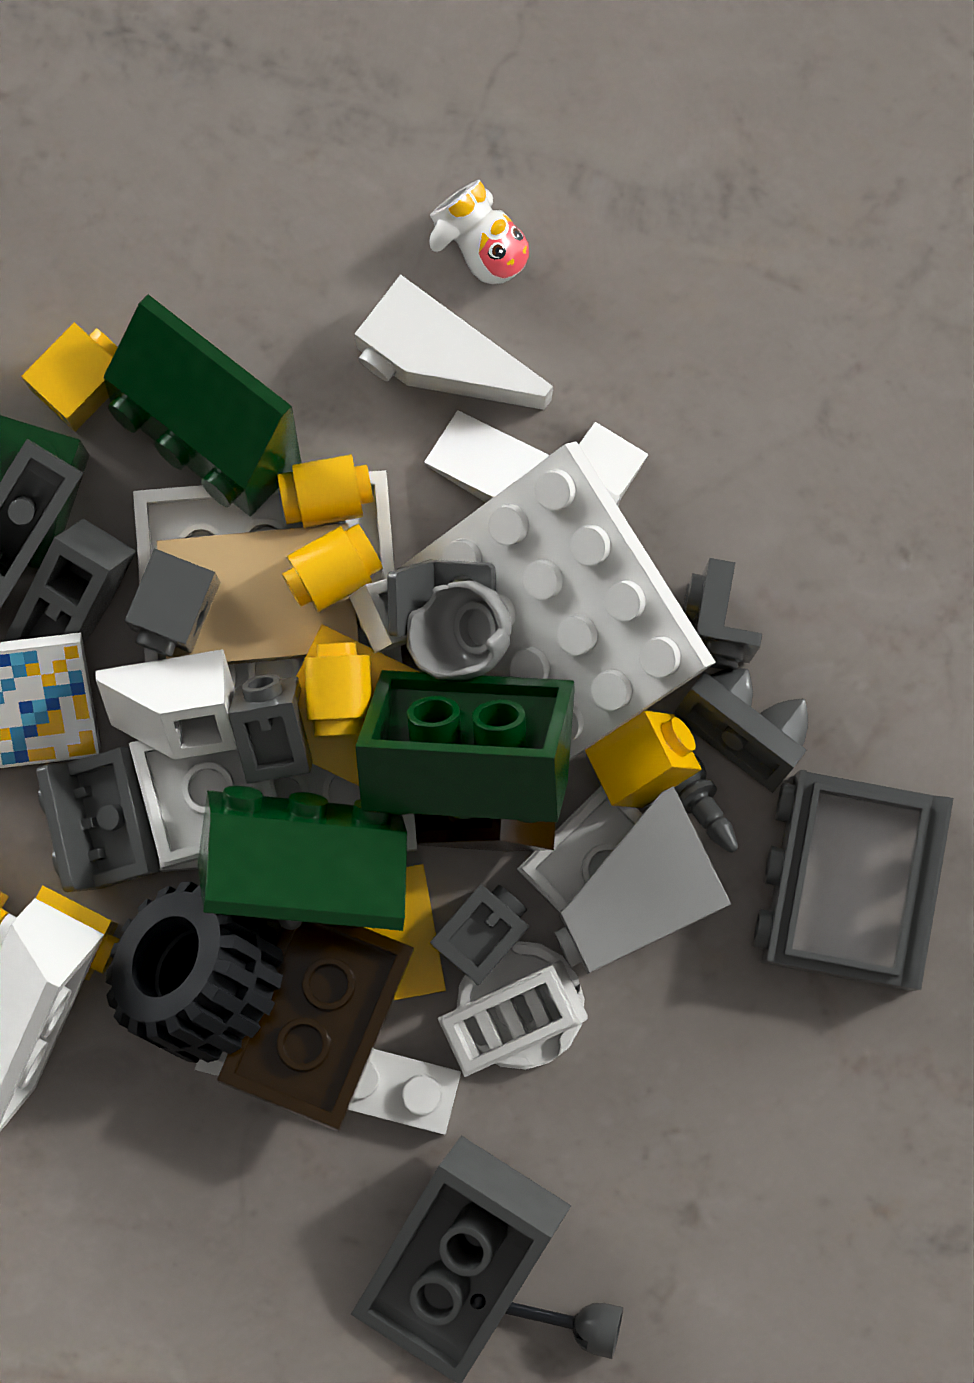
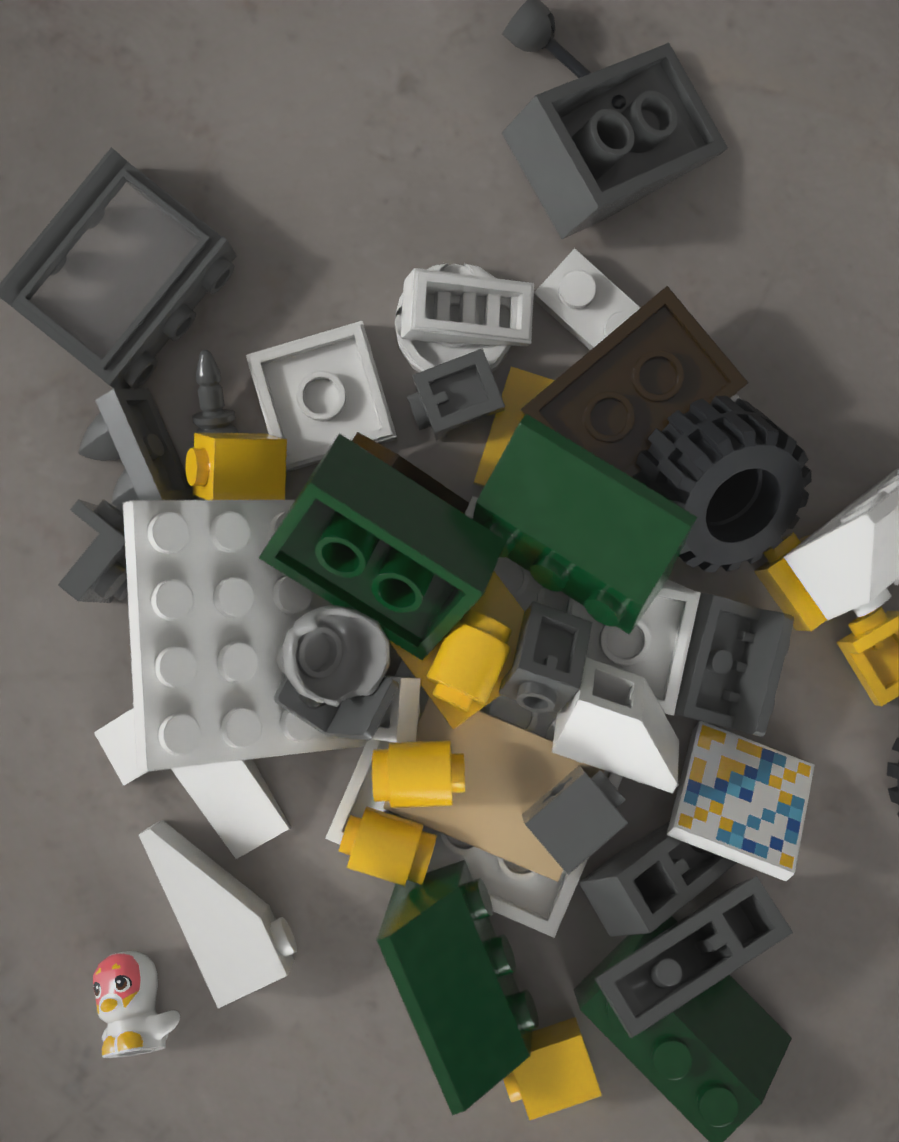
camera: 145 degrees left, 5 degrees up
light grey slope [554,786,731,974] -> none

